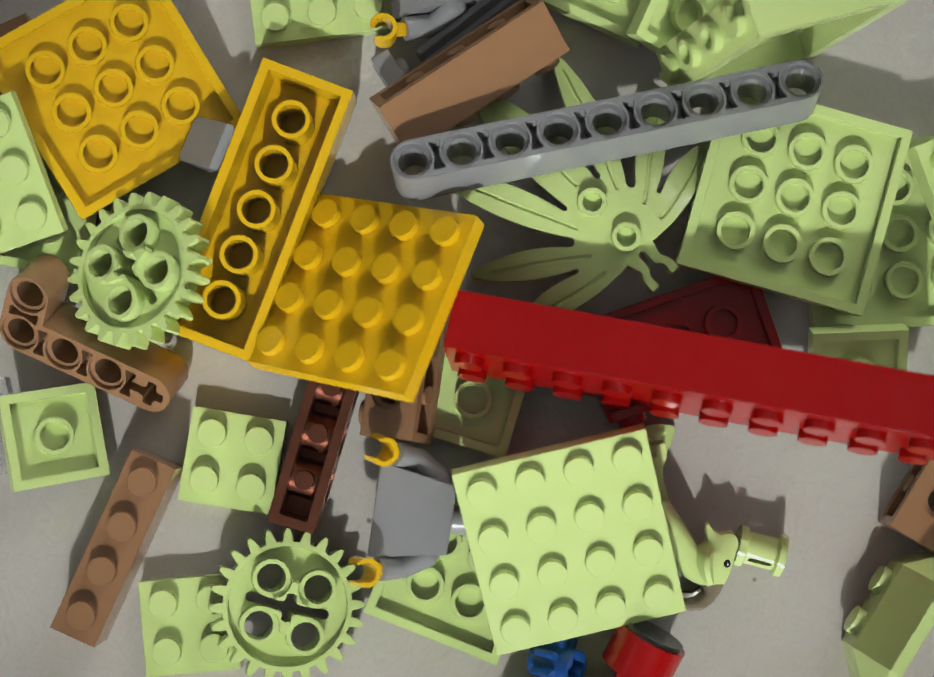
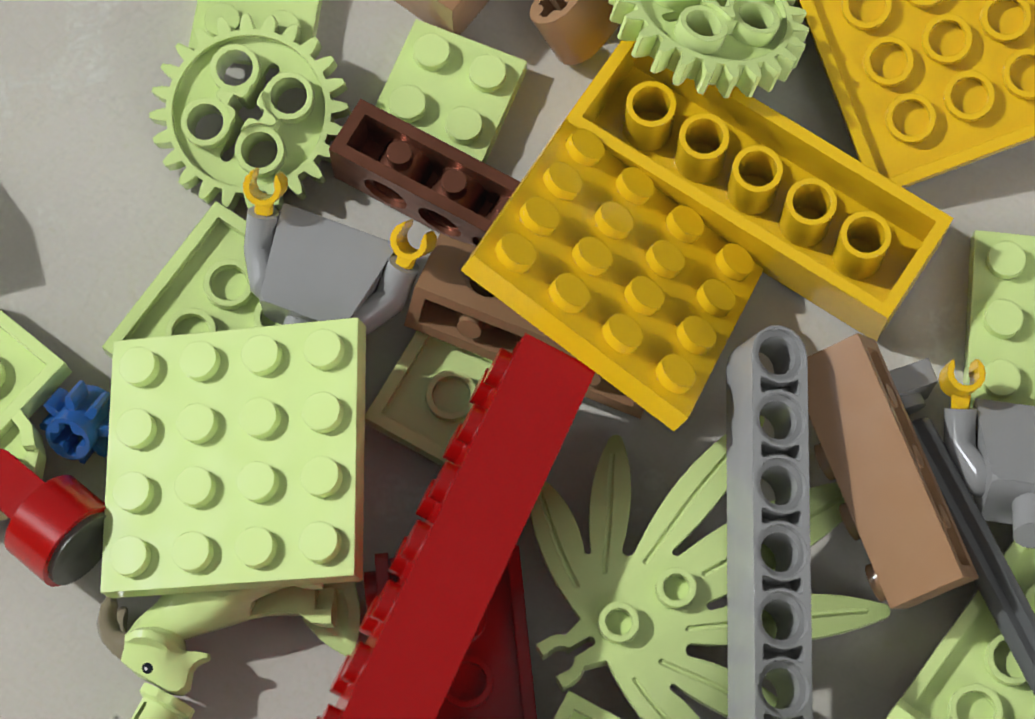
camera: 105 degrees right, 15 degrees down
light grey slope [179,117,235,173] -> none

